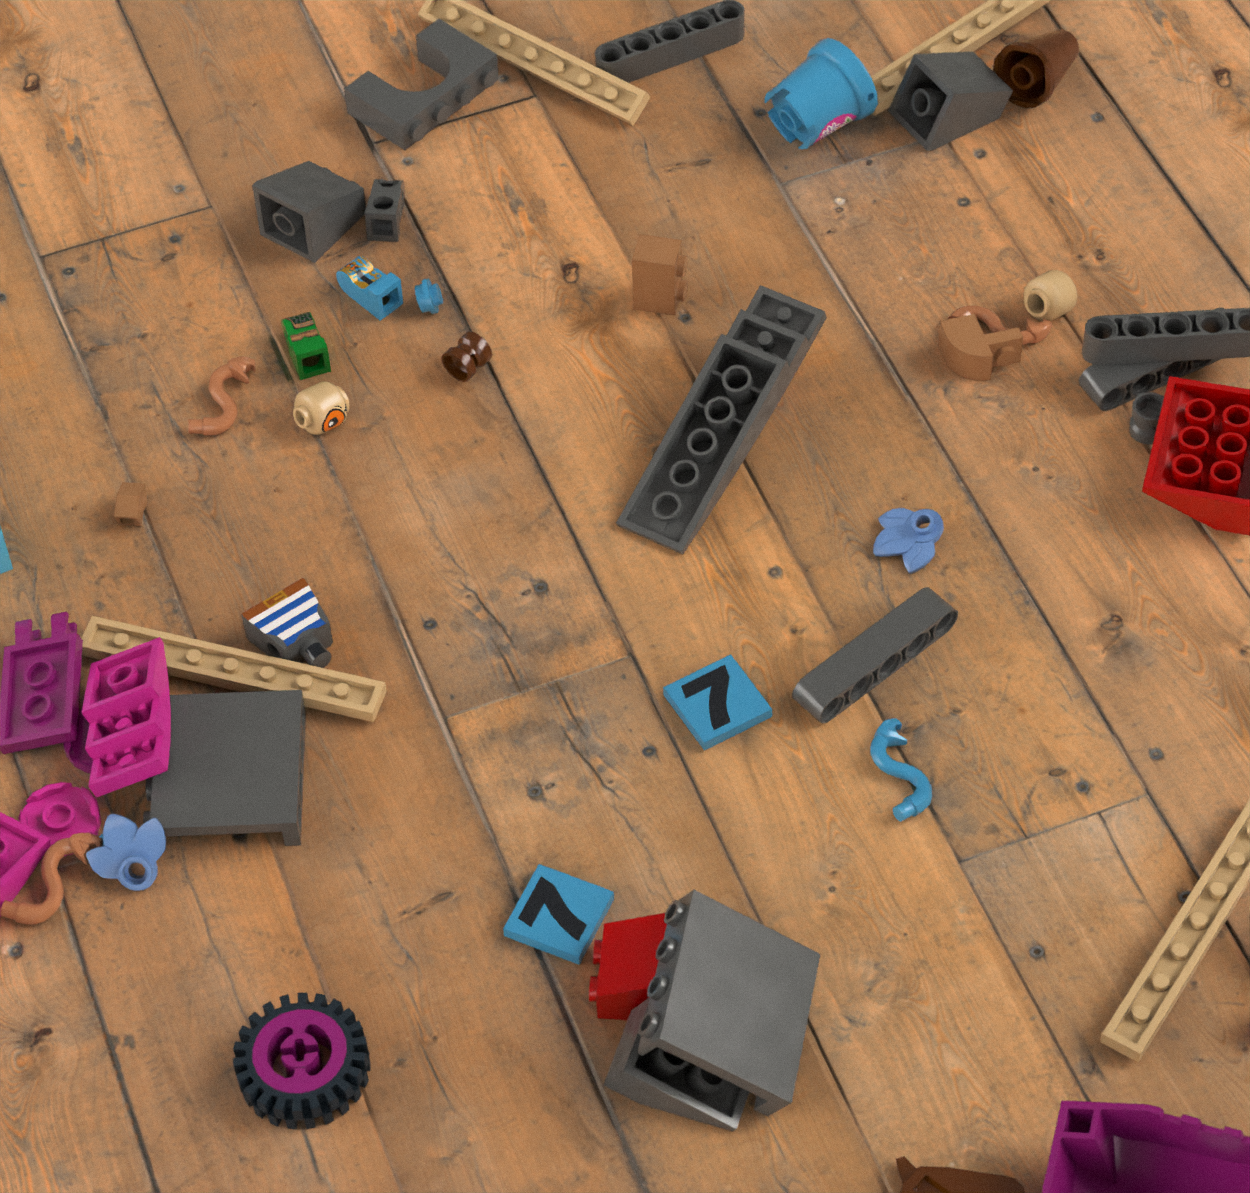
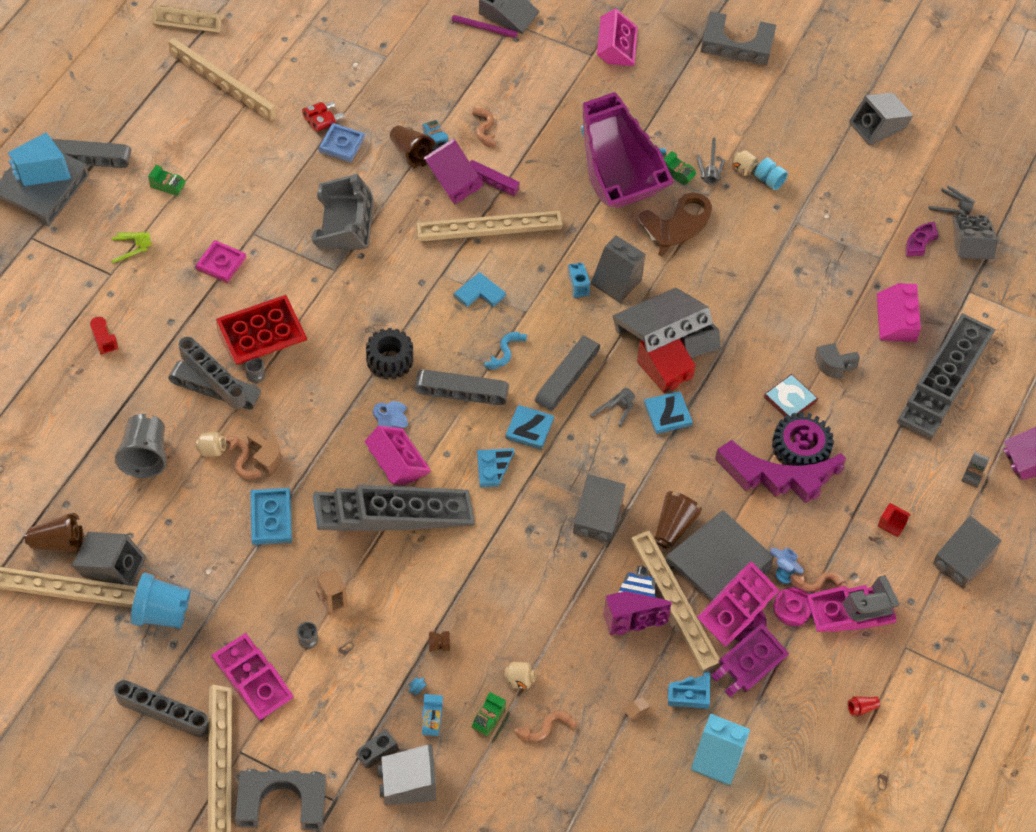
camera: 135 degrees left, 5 degrees up
none -> dark grey piece [115,414,166,478]
none -> dark pink slope [211,633,294,721]
none -> dark azure tile [250,488,292,545]
none -> dark grey wheel [297,622,318,649]
none -> dark pink slope [364,426,431,485]
none -> black tyre [366,328,413,380]
none -> dark azure tile [454,272,506,307]
none -> dark azure wing [477,448,514,487]
none -> dark grey beam [535,336,601,411]
none -> dark azure leg [568,262,590,298]
none -> dark grey slope [573,474,626,543]
none -> dark grey plant [590,388,635,427]
none -> dark grey slope [591,235,646,303]
none -> magenta slope [603,591,672,635]
none -> reddish brown cone [655,491,702,548]
none -> dark azure wing [668,671,710,709]
none -> magenta arch [715,440,846,503]
none -> tile [764,374,818,417]
none -> red panel [878,503,910,537]

